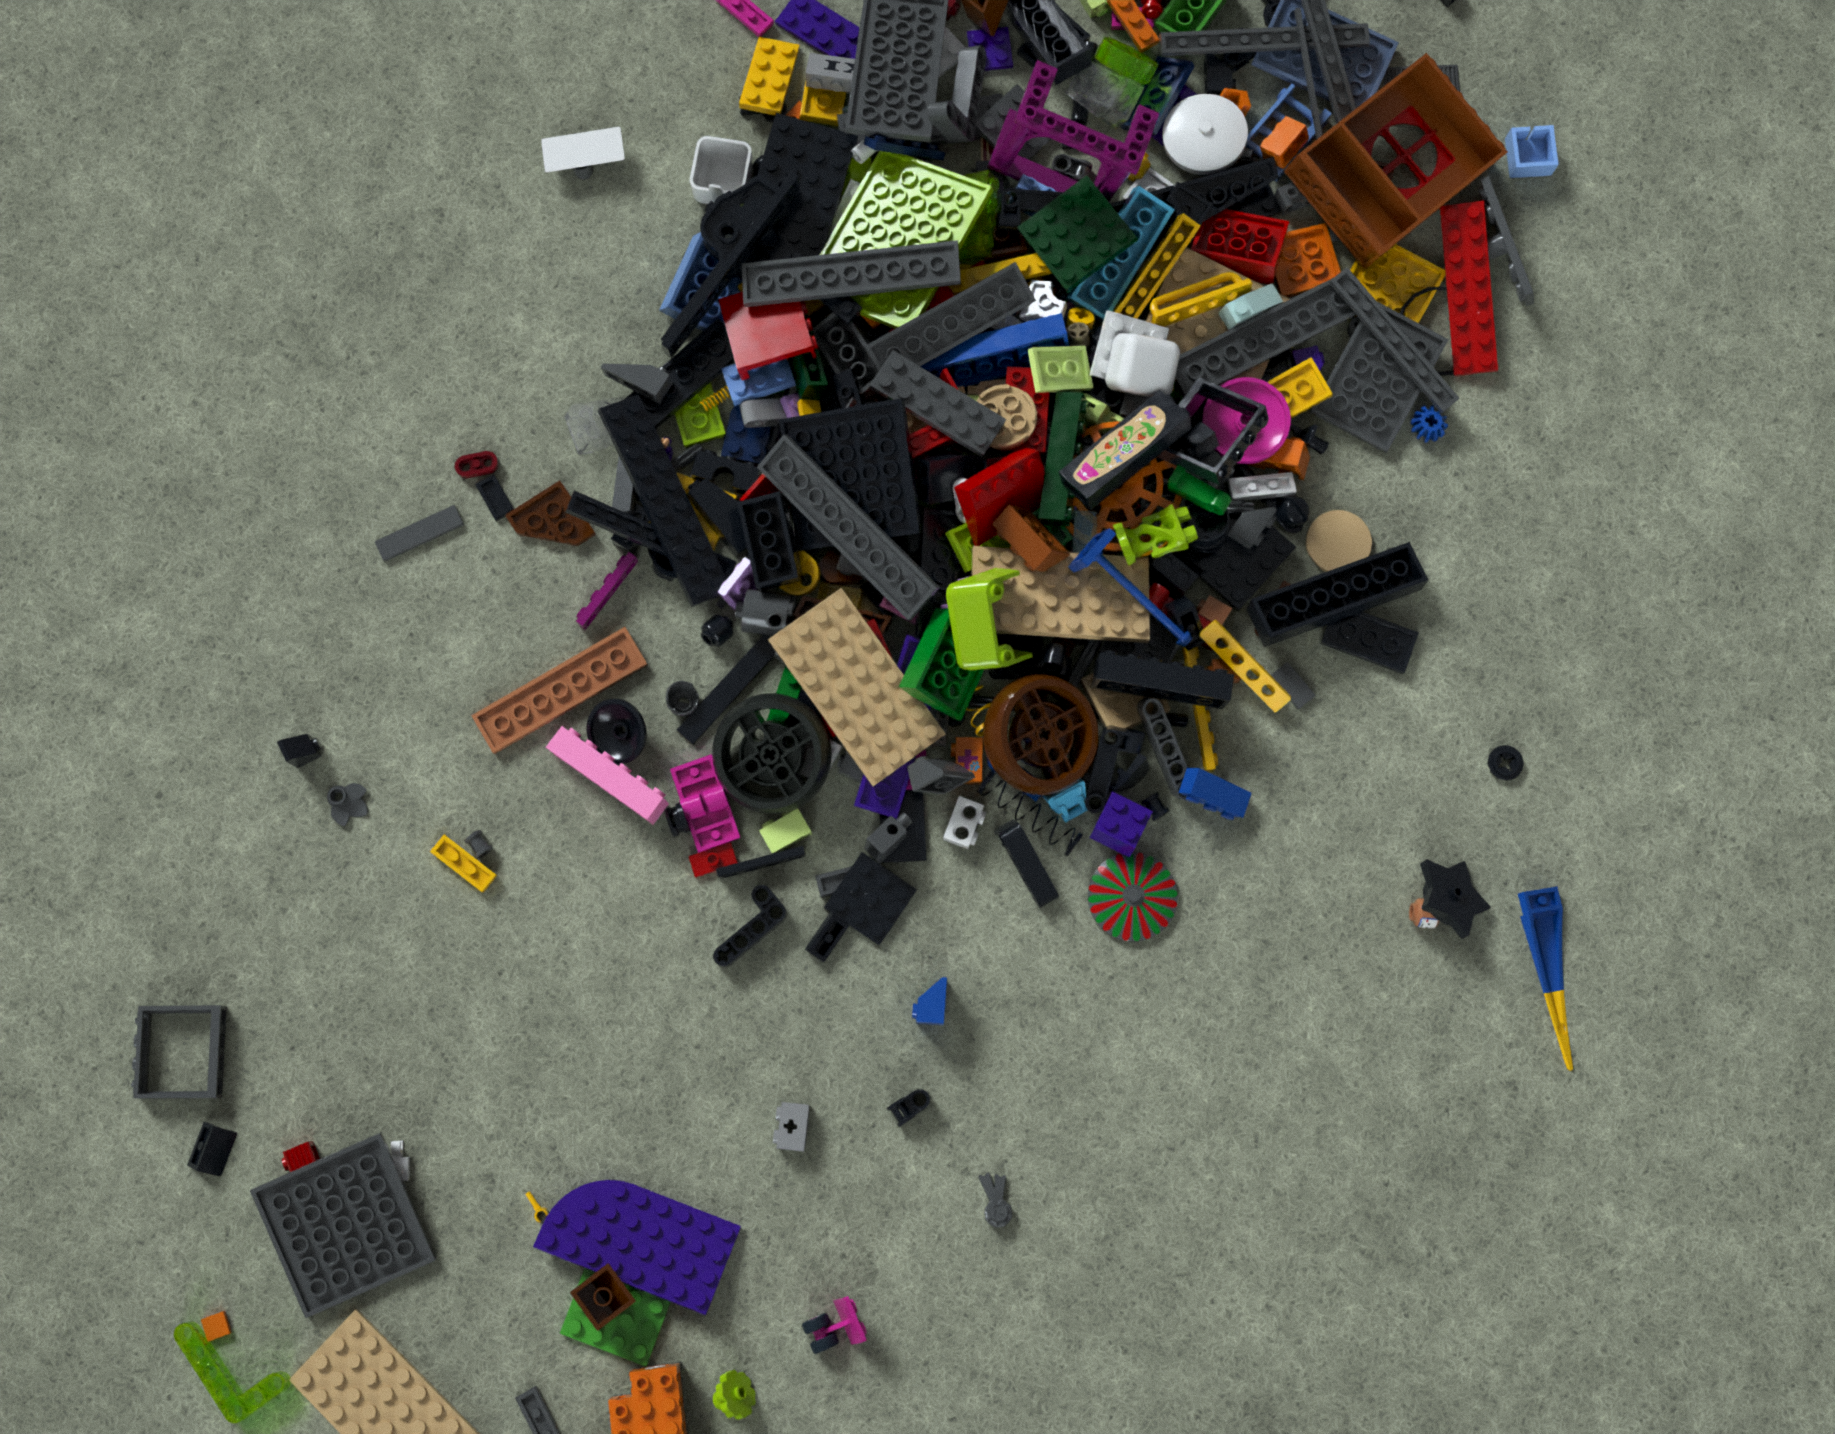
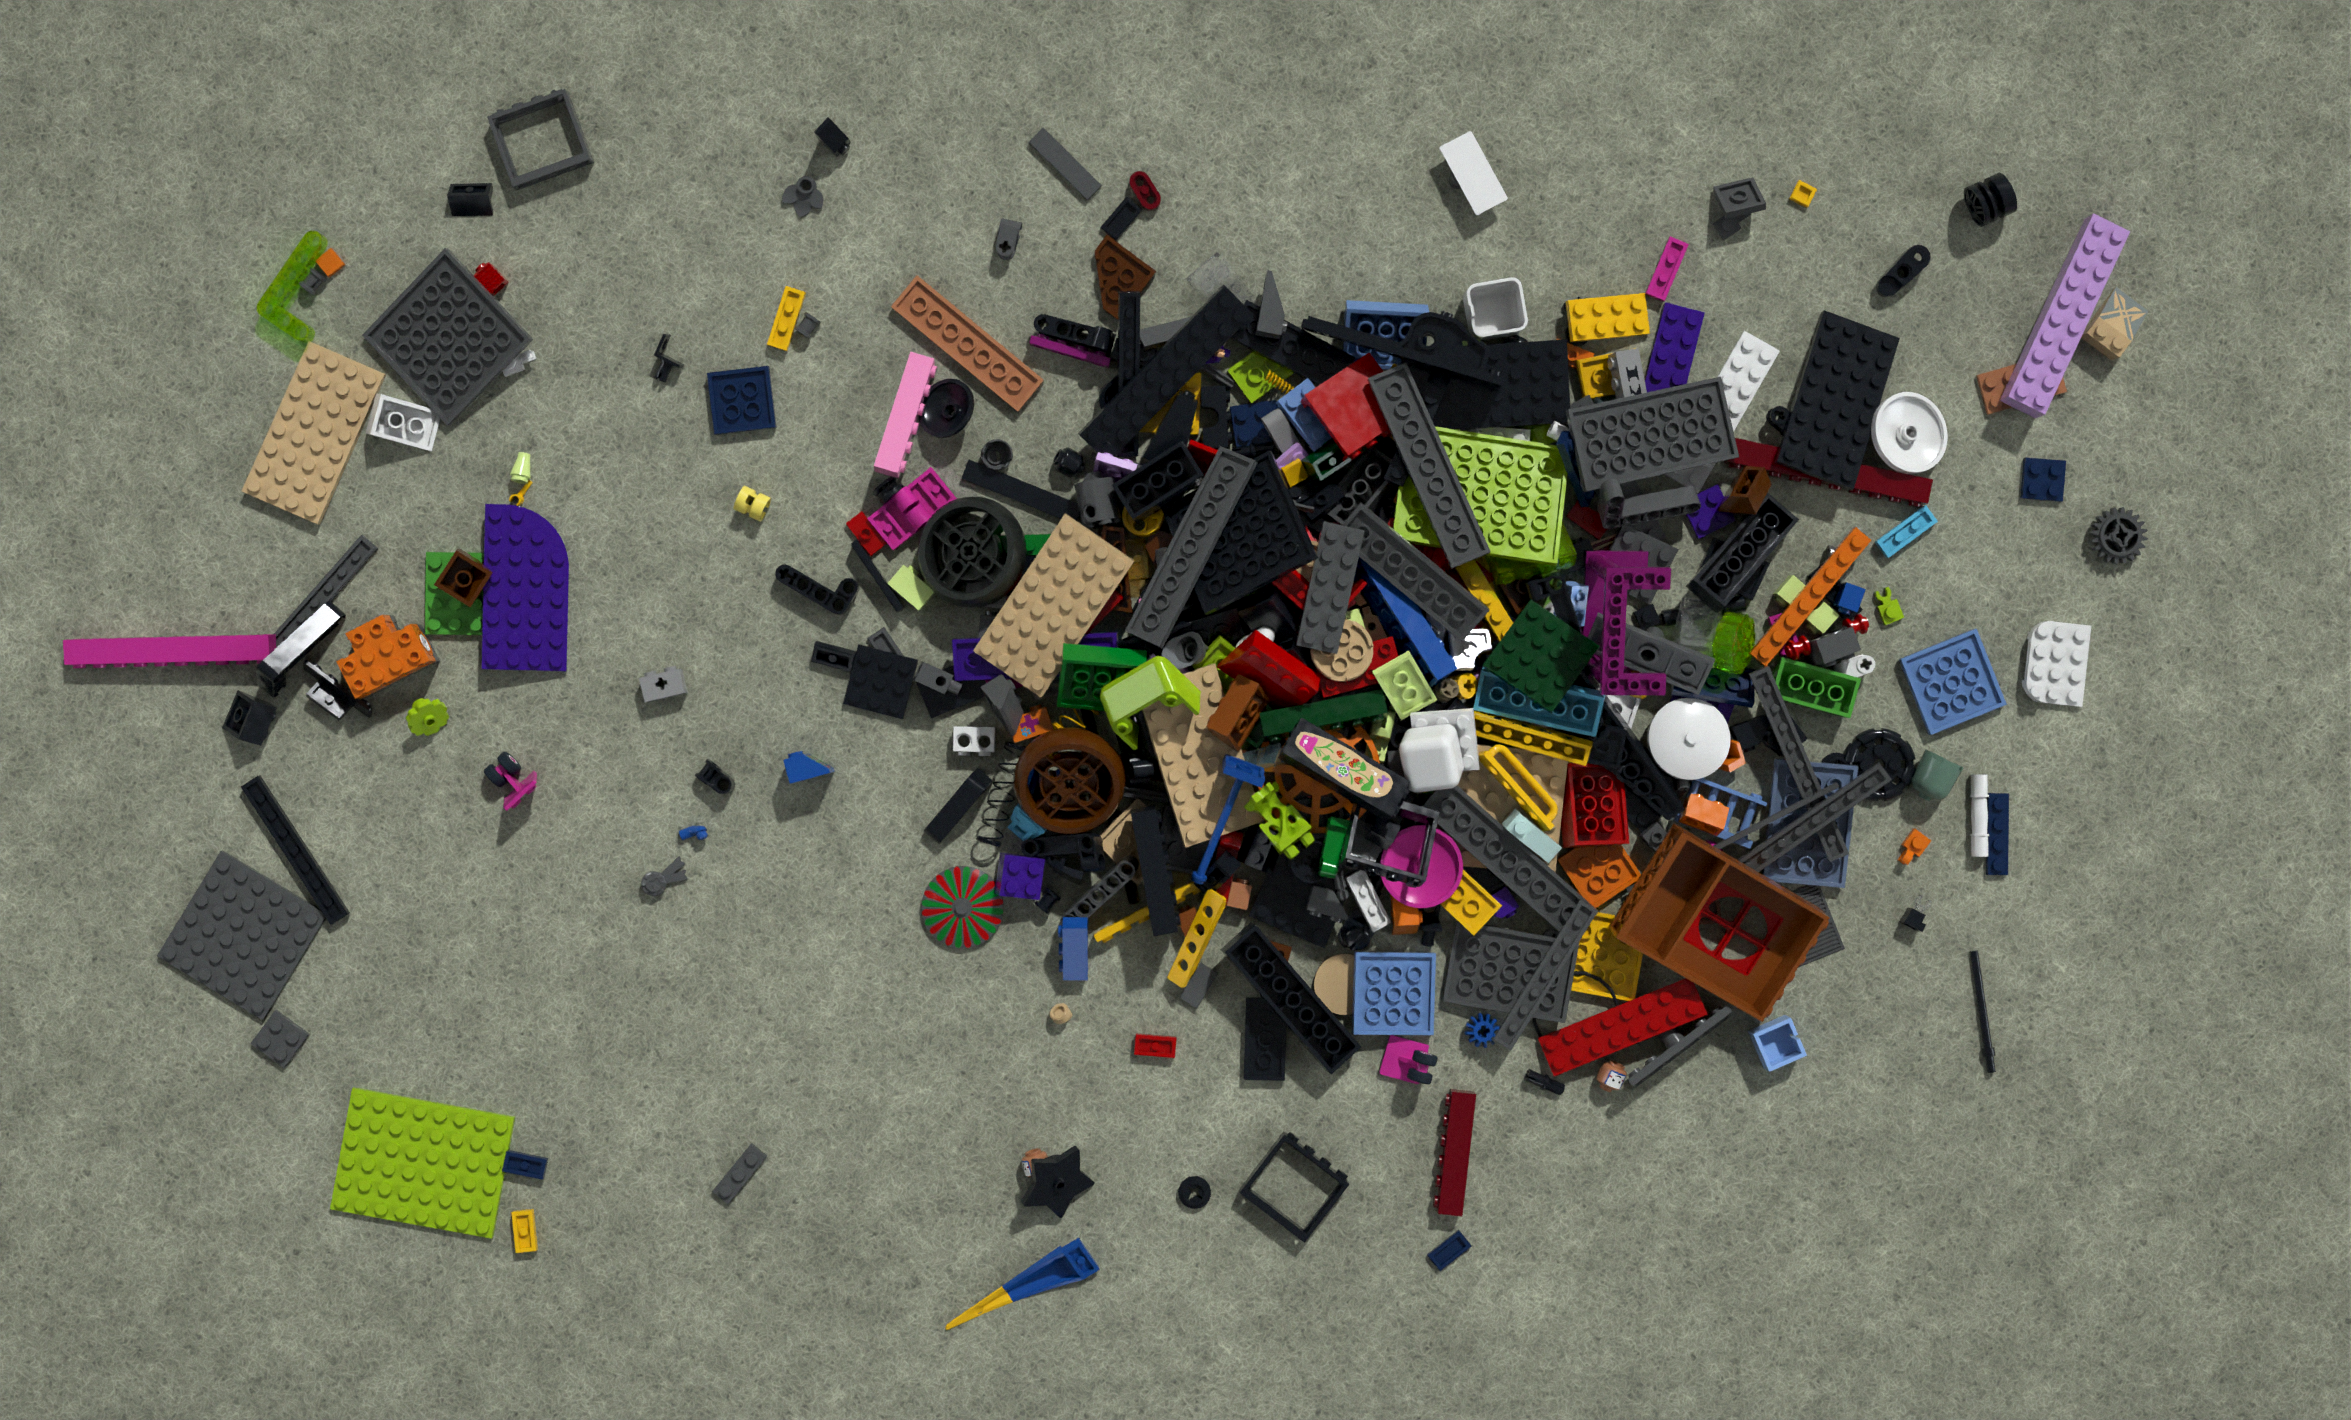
camera: 70 degrees right, 10 degrees up
none -> dark grey bush [299,268,327,295]
none -> white slope [366,394,440,451]
none -> yellowish green cone [510,452,531,484]
none -> black bracket [654,334,684,383]
none -> blue arm [679,826,708,840]
none -> dark blue plate [707,366,777,435]
none -> dark grey plate [712,1143,767,1204]
none -> light yellow wheel [733,485,771,522]
none -> dark grey piece [996,218,1022,260]
none -> black piece [1034,314,1116,355]
none -> tan tile [1050,1003,1072,1024]
none -> red plate [1134,1033,1177,1058]
none -> dark grey piece [1162,632,1209,670]
none -> black window [1239,1131,1349,1243]
none -> medium blue plate [1352,951,1436,1035]
none -> dark pink plate [1379,1035,1438,1084]
none -> dark blue tile [1427,1229,1472,1271]
none -> dark red brick [1433,1089,1477,1217]
none -> black axle [1524,1069,1565,1095]
none -> red plate [1566,500,1607,540]
none -> dark grey plate [1587,612,1715,695]
none -> nougat head [1596,1060,1627,1092]

